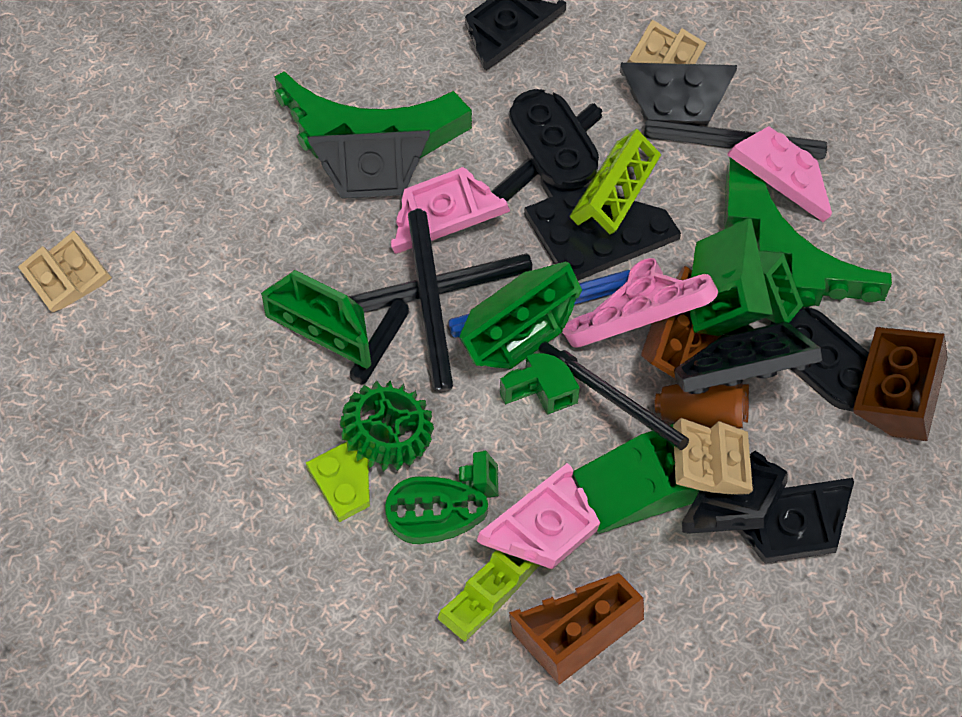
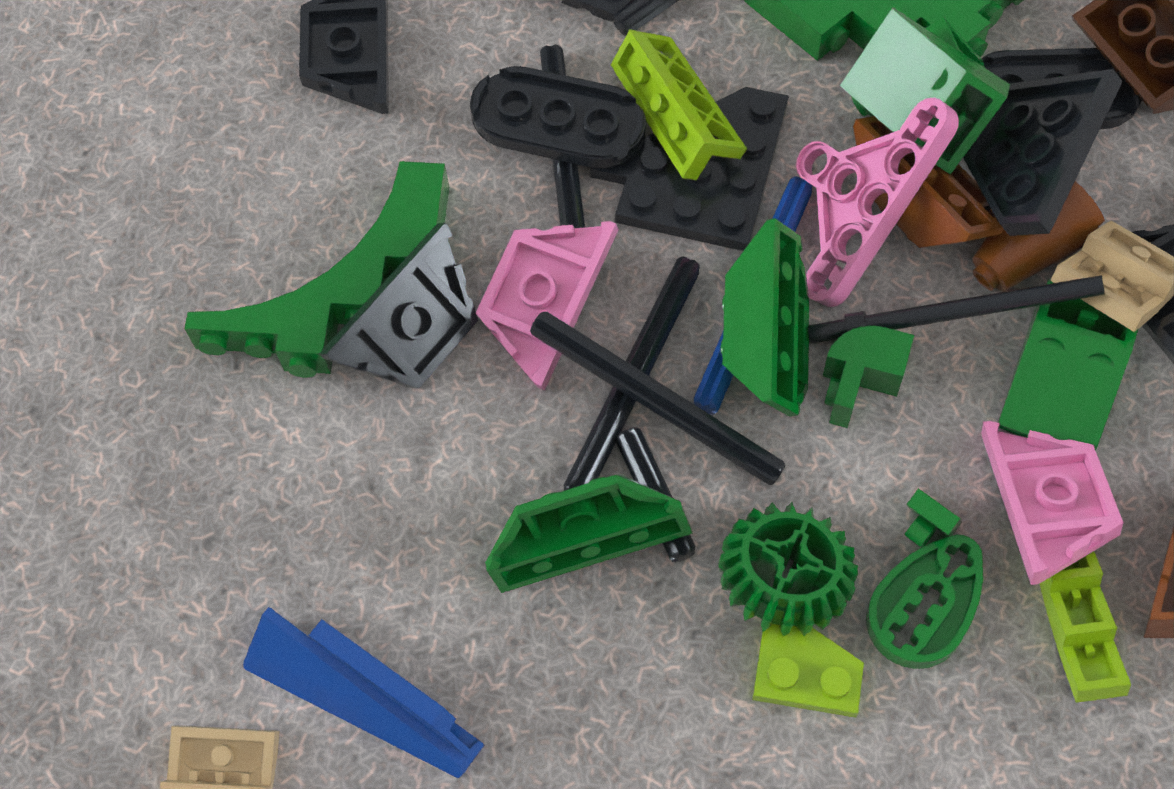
camera: 45 degrees left, 5 degrees up
none -> blue wedge [243,607,485,778]

